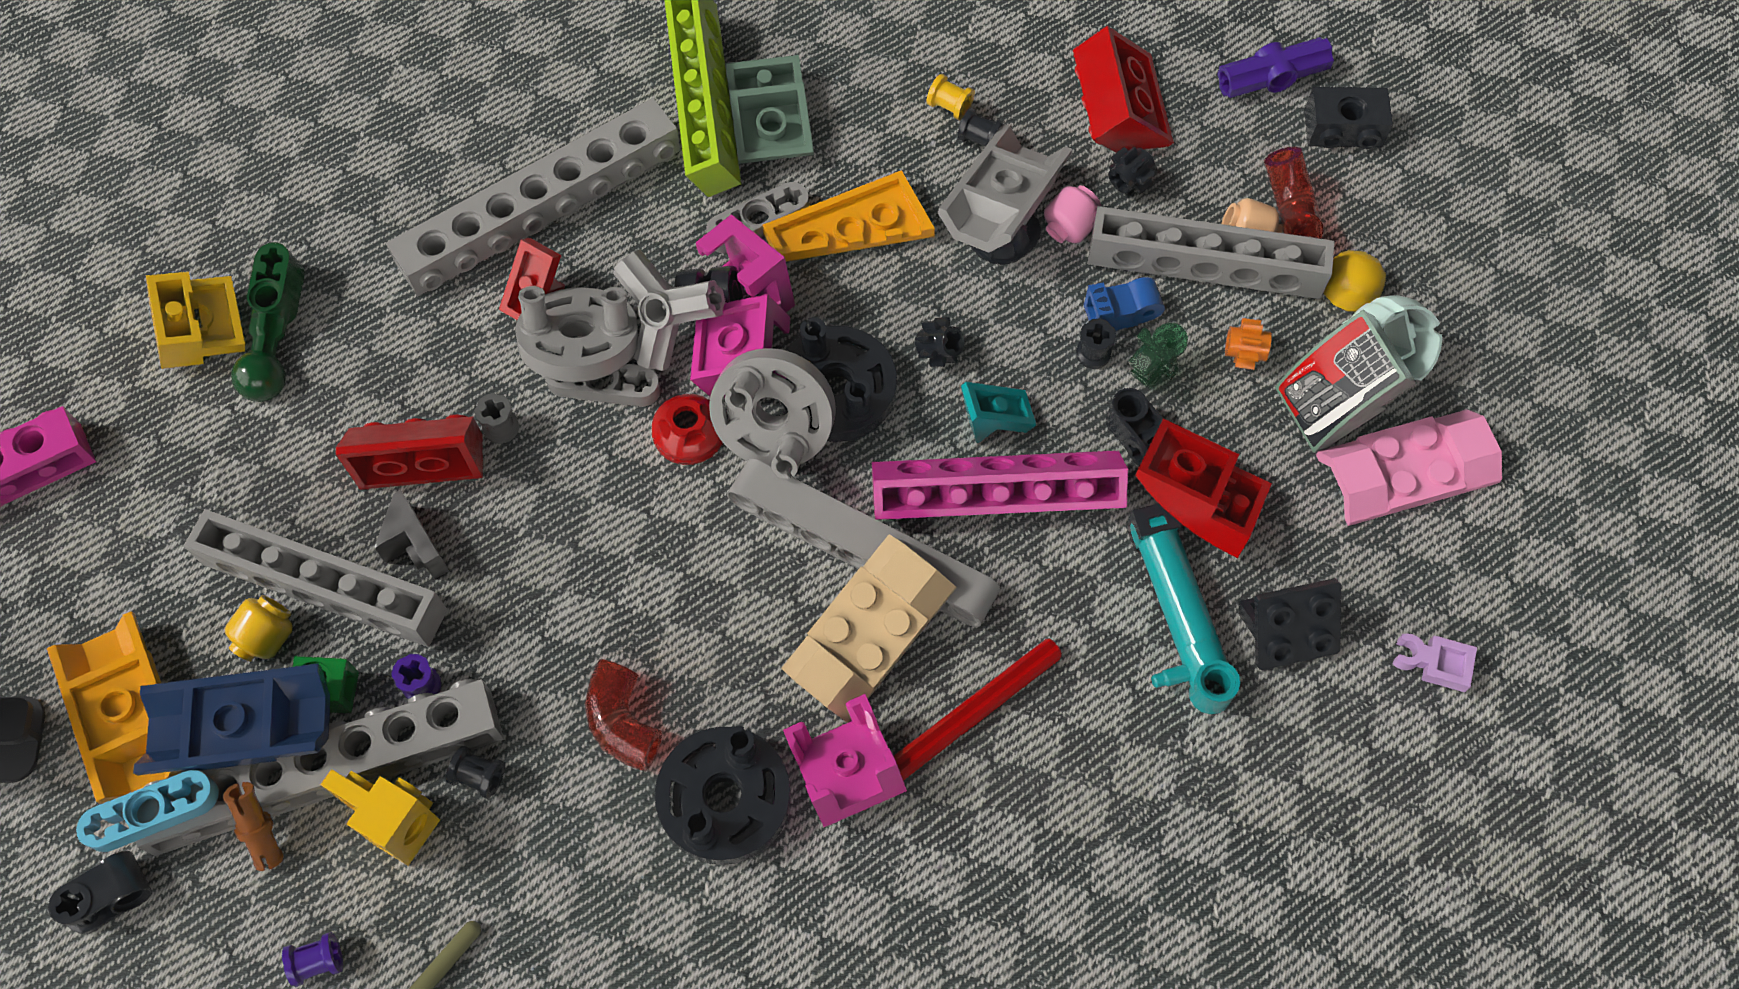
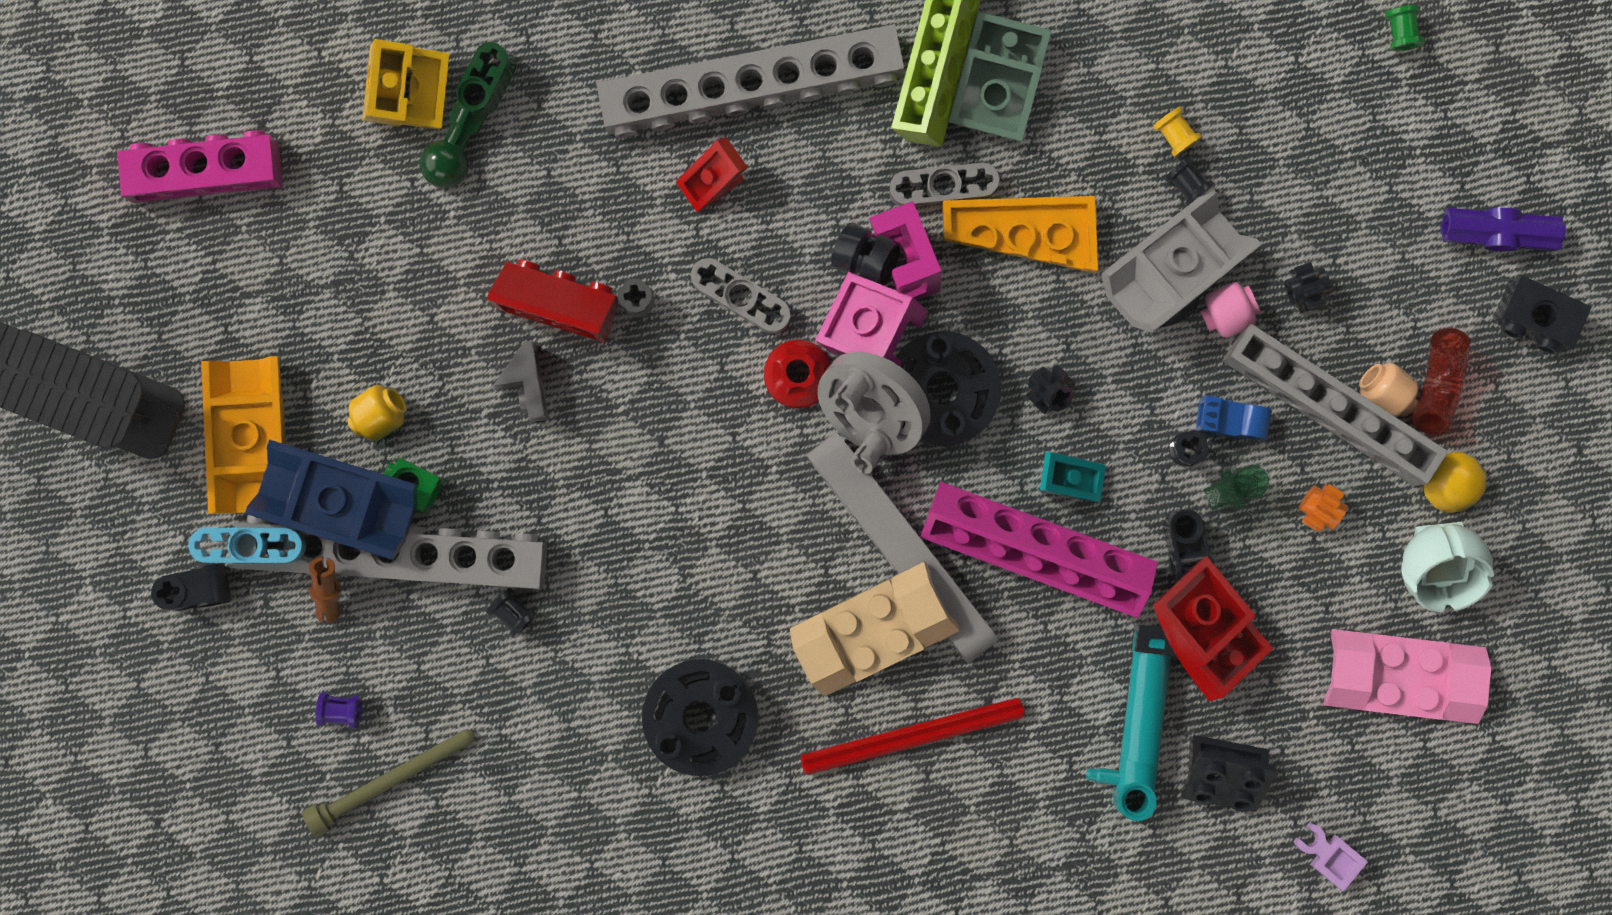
camera: 25 degrees right, 20 degrees up
light grey brick [183,509,448,647] -> none
yellow brick [320,769,440,866] -> none
dark purple bush [391,654,442,700] -> none
light grey piece [515,286,639,382] -> none
clear red cylinder [585,659,662,772] -> none
light grey piece [613,249,726,371] -> none
dark pink panel [783,694,907,827] -> none
red slope [1073,26,1174,153] -> none
slope [1275,310,1417,454] -> none

